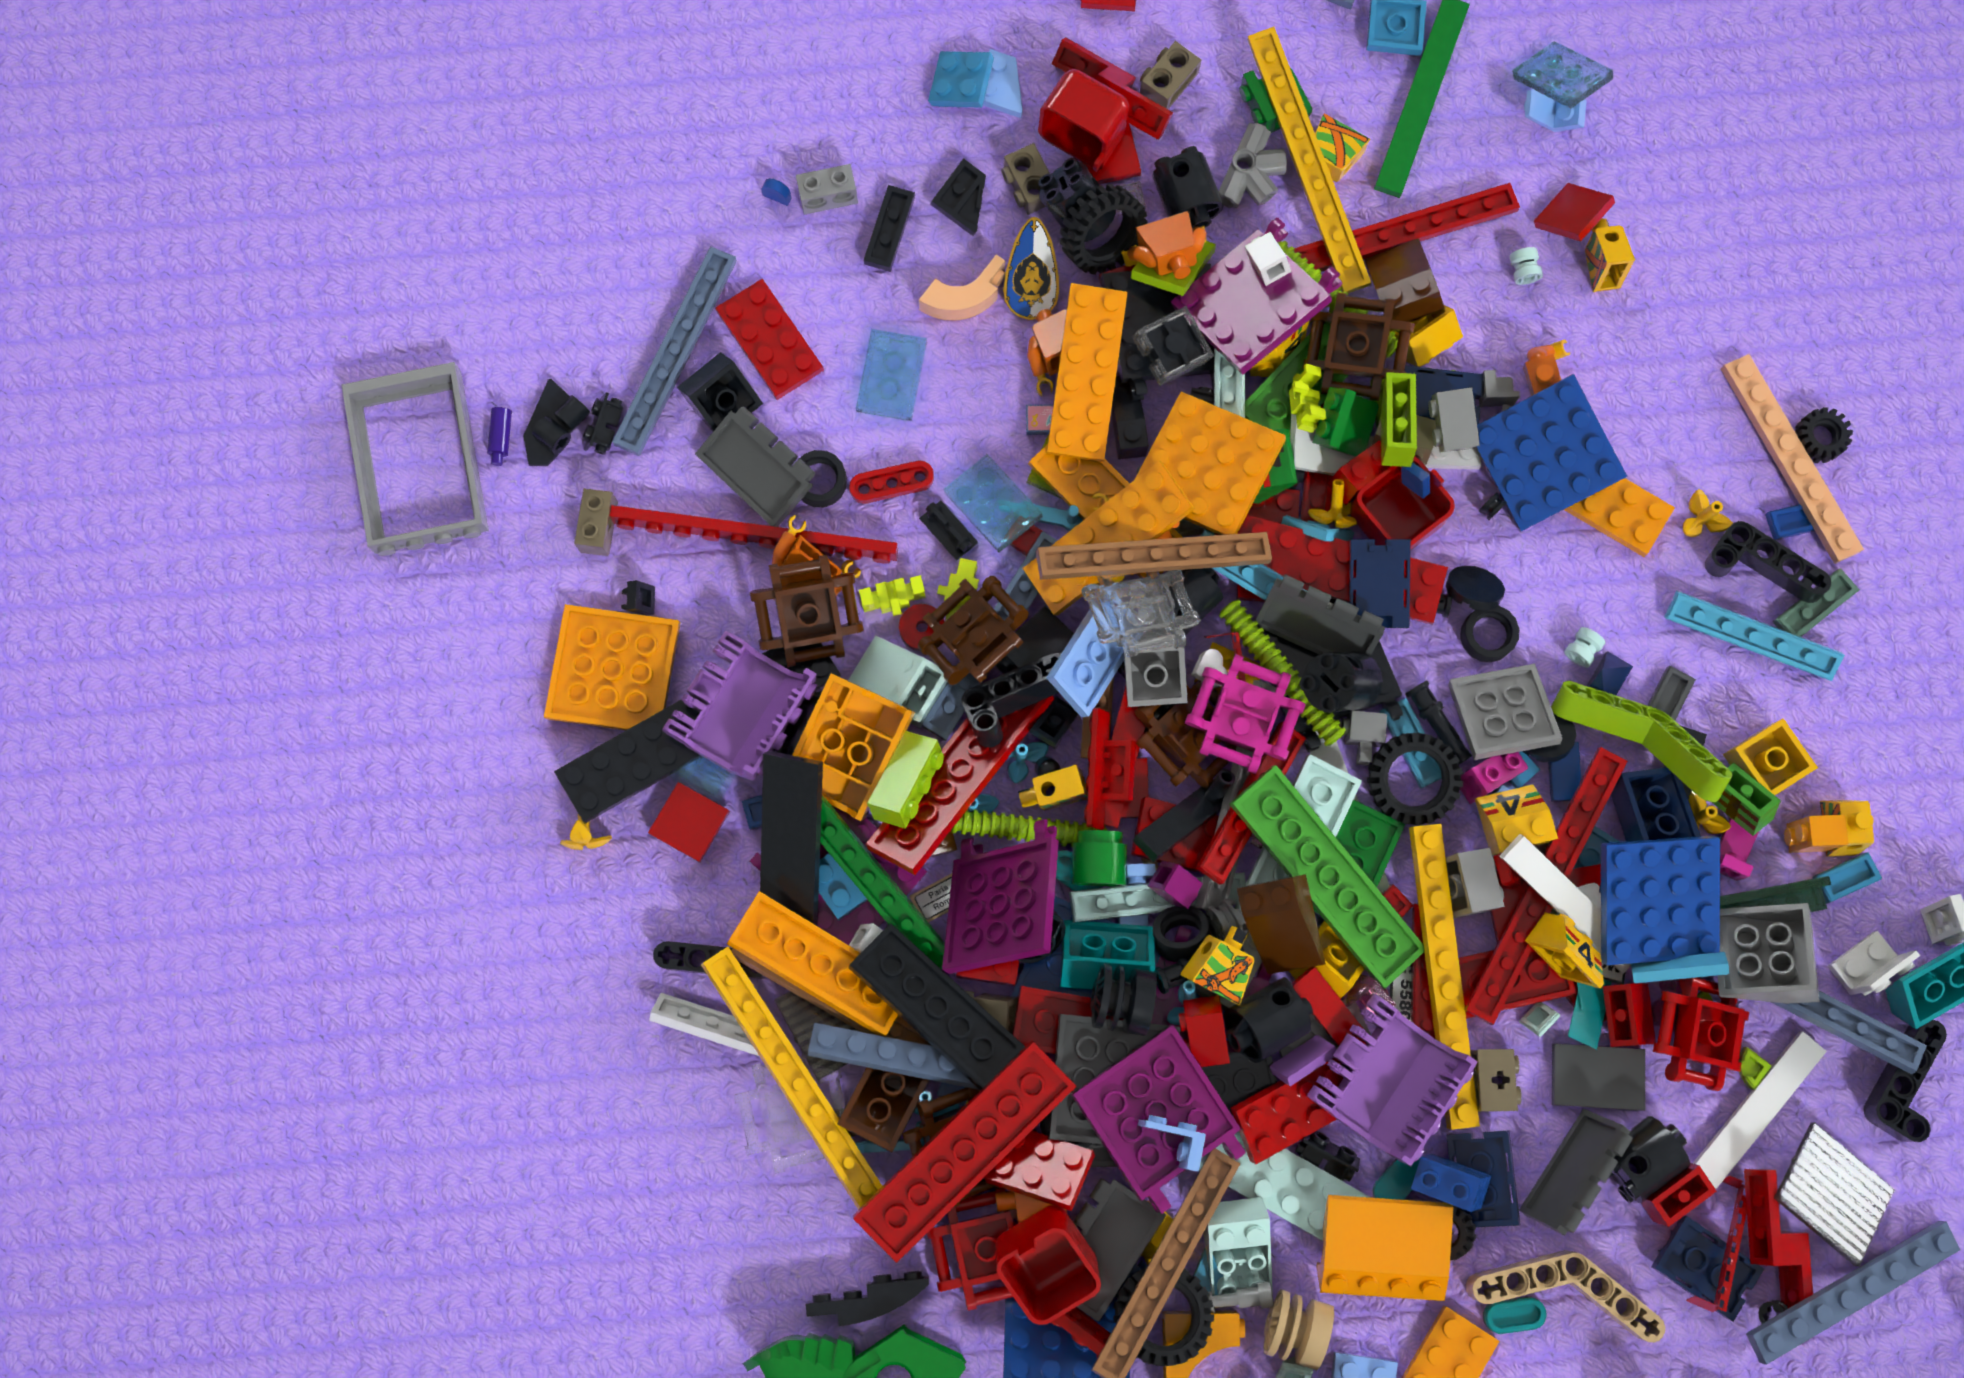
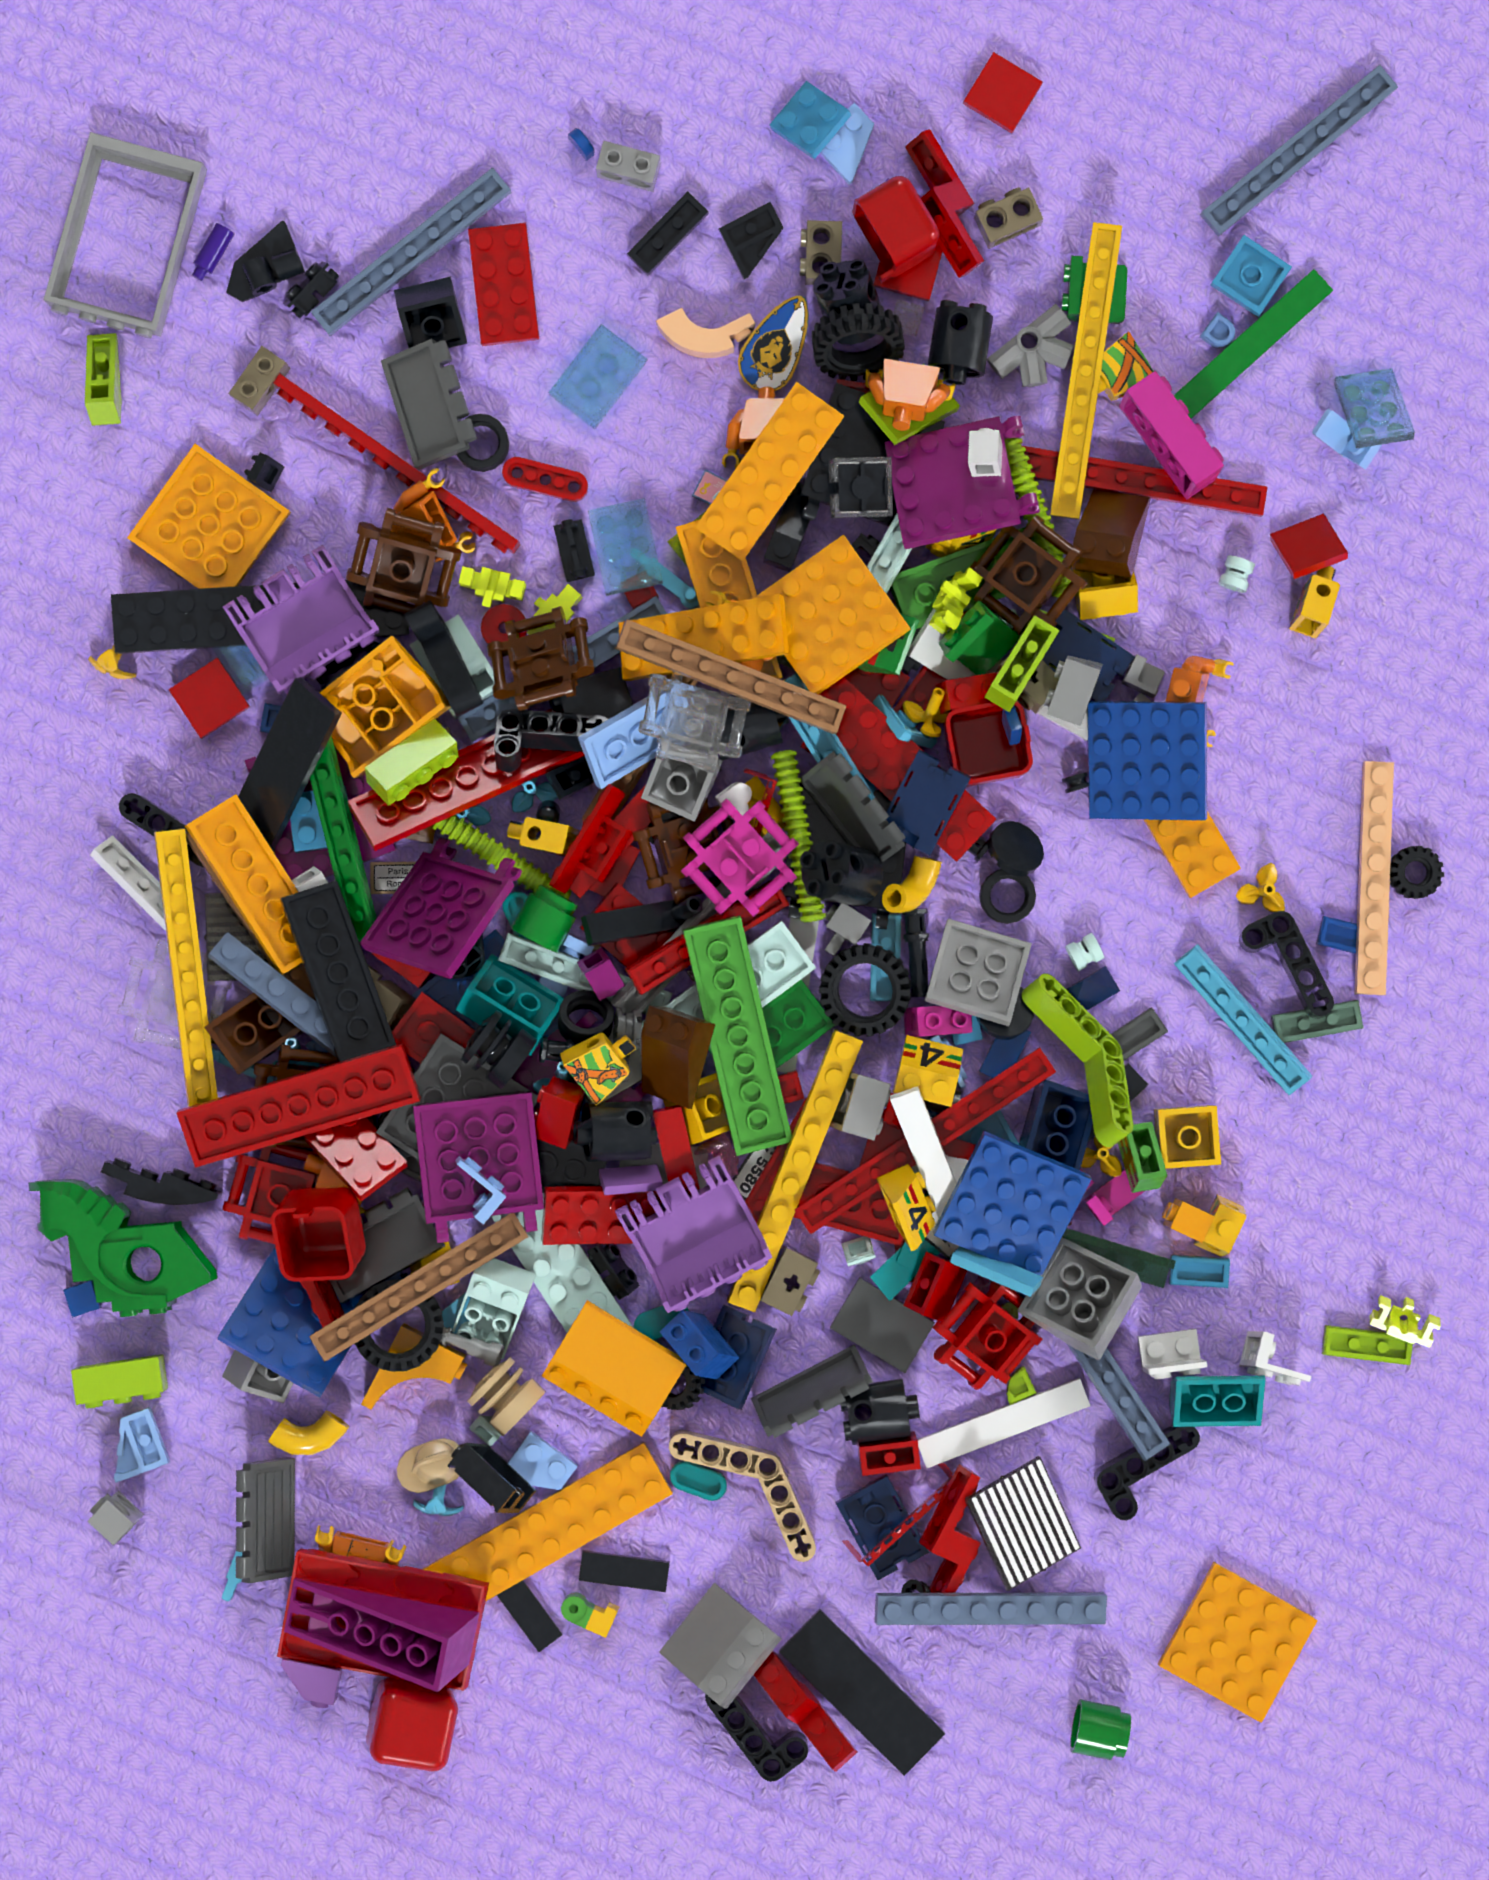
camera: 25 degrees right, 10 degrees up
none -> lime slope [85,333,122,426]
none -> black beam [404,600,484,717]
none -> yellow cylinder [882,855,942,913]
none -> dark pink brick [1119,371,1224,500]
none -> medium blue tile [1200,312,1235,348]

